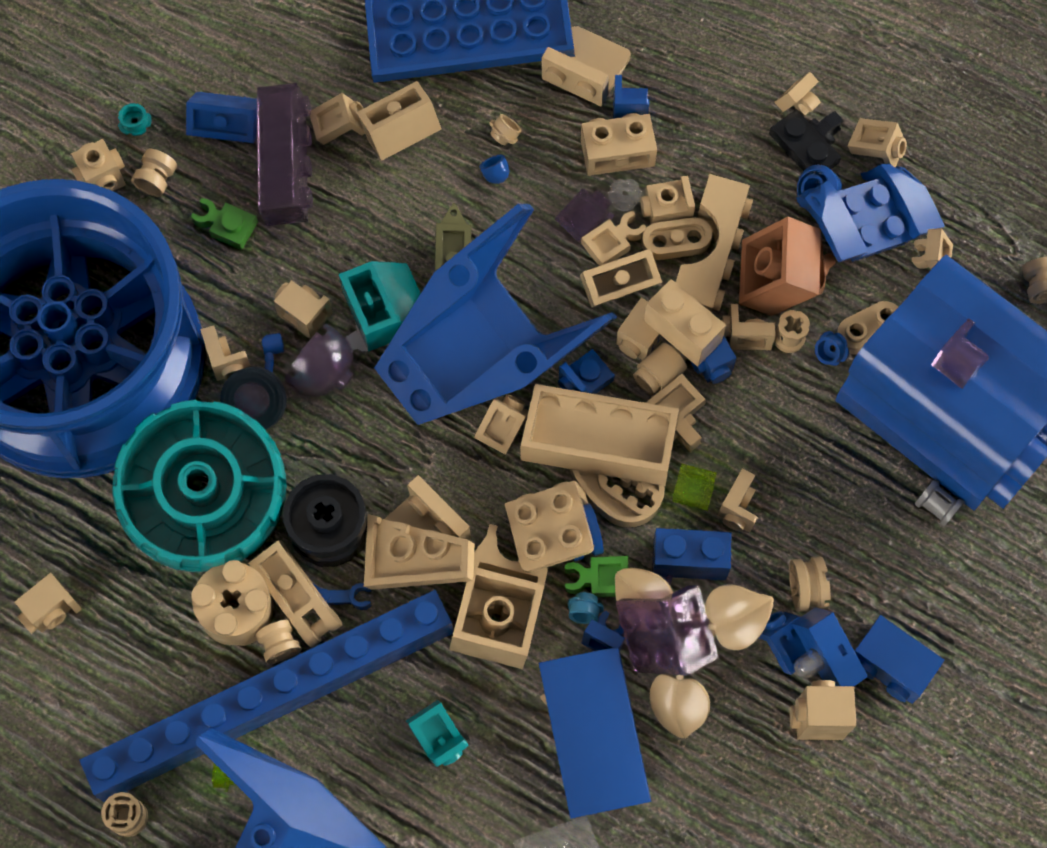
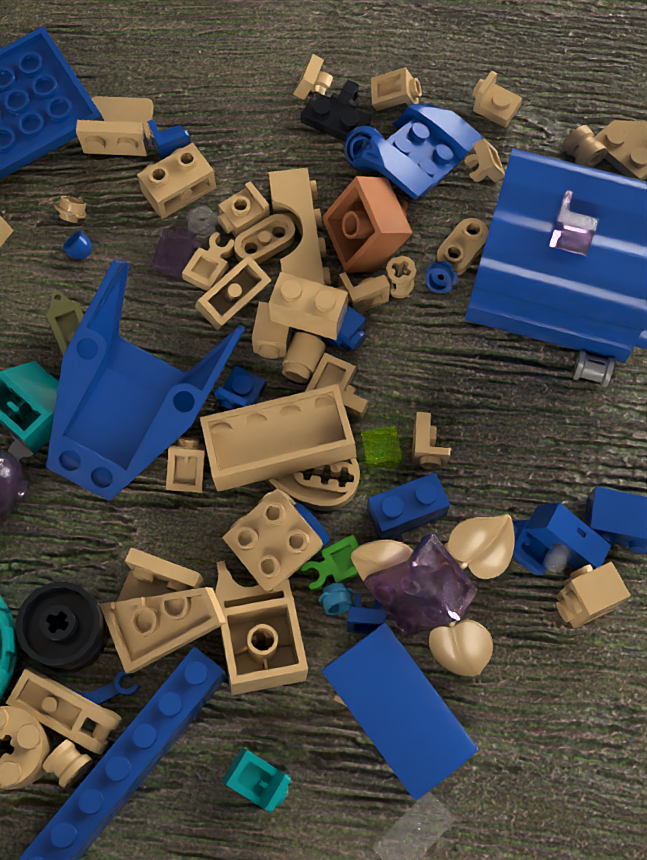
camera: 25 degrees left, 0 degrees up
tan wheel [789,556,831,612] -> none
none -> tan bracket [472,71,523,128]

